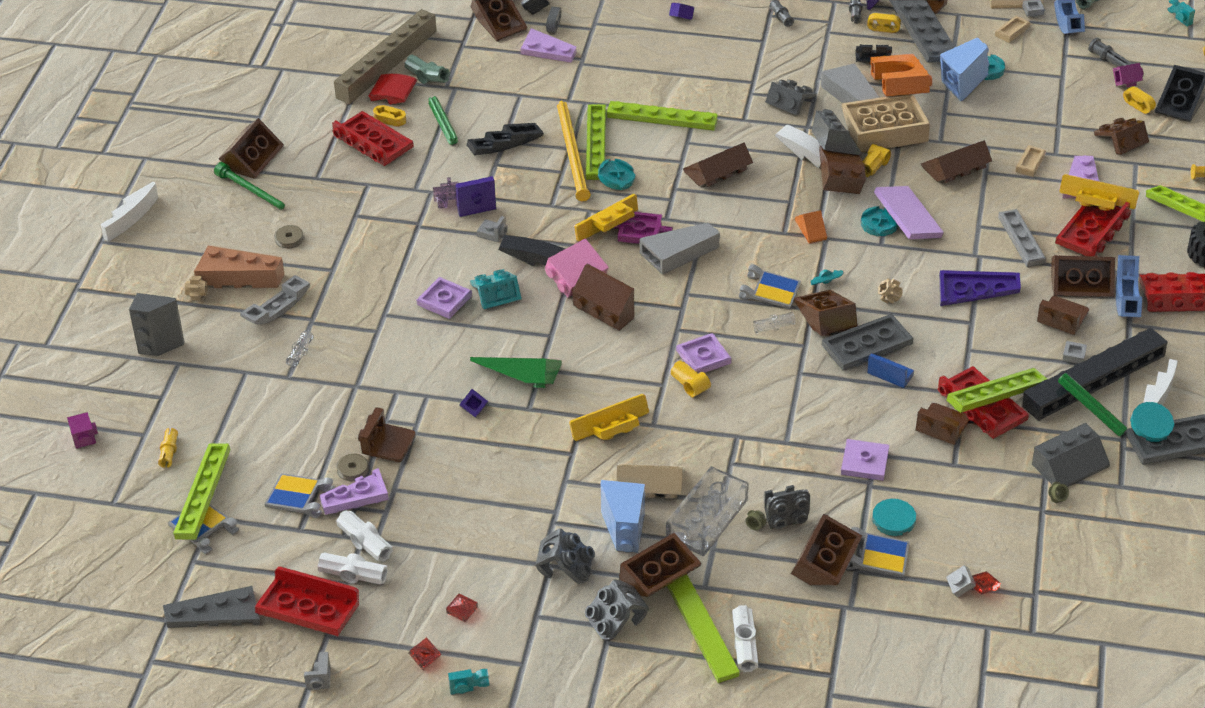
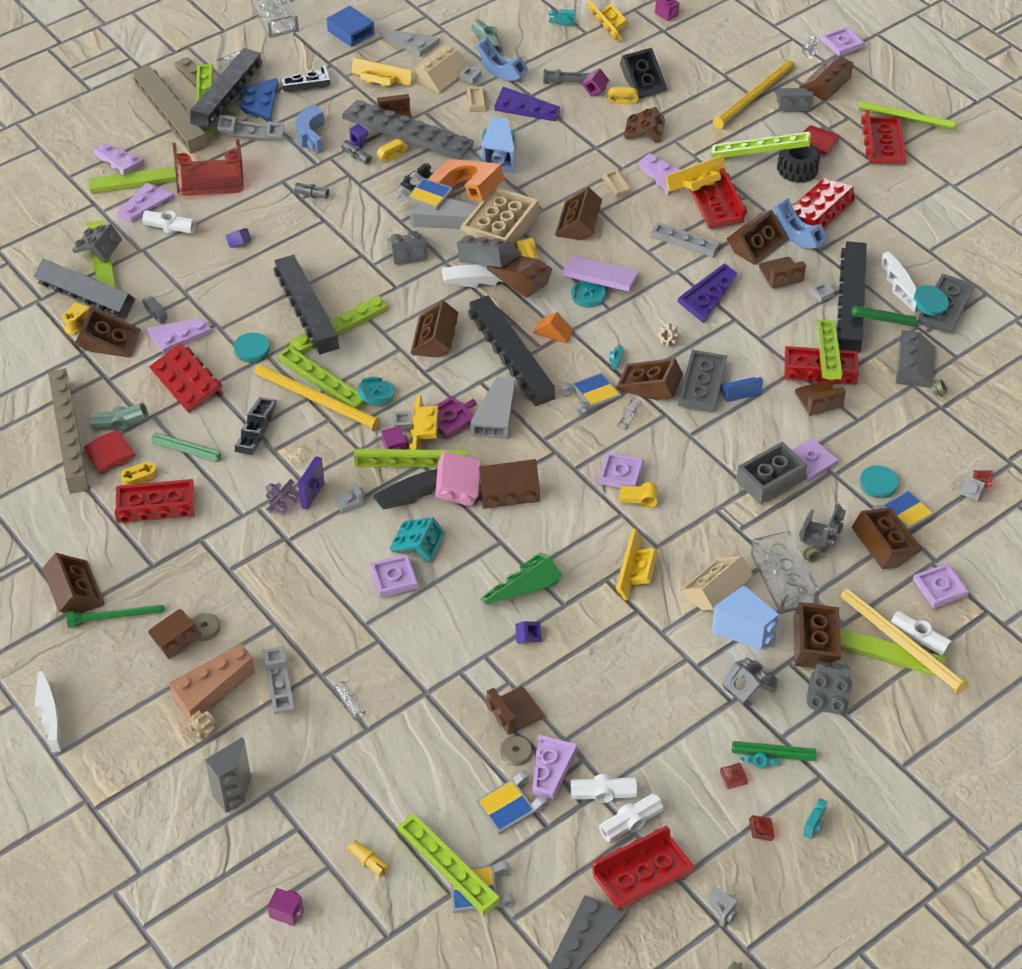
camera: 50 degrees left, 5 degrees up
none -> reddish brown bracket [148,609,202,660]
none -> red bracket [149,343,223,413]
none -> teal tile [234,332,270,362]
none -> black brick [273,254,340,355]
none -> lime tile [354,449,468,468]
none -> magenta brick [381,426,409,450]
none -> light grey plate [393,411,412,430]
none -> flag [397,172,453,210]
none -> black brick [468,295,555,407]
none -> dark purple wing [494,86,560,122]
none -> green axle [731,741,817,761]
none -> dark grey brick [736,441,807,505]
none -> teal piece [739,752,781,768]
none -> yellow axle [841,589,968,694]
none -> lavender plate [913,563,969,608]

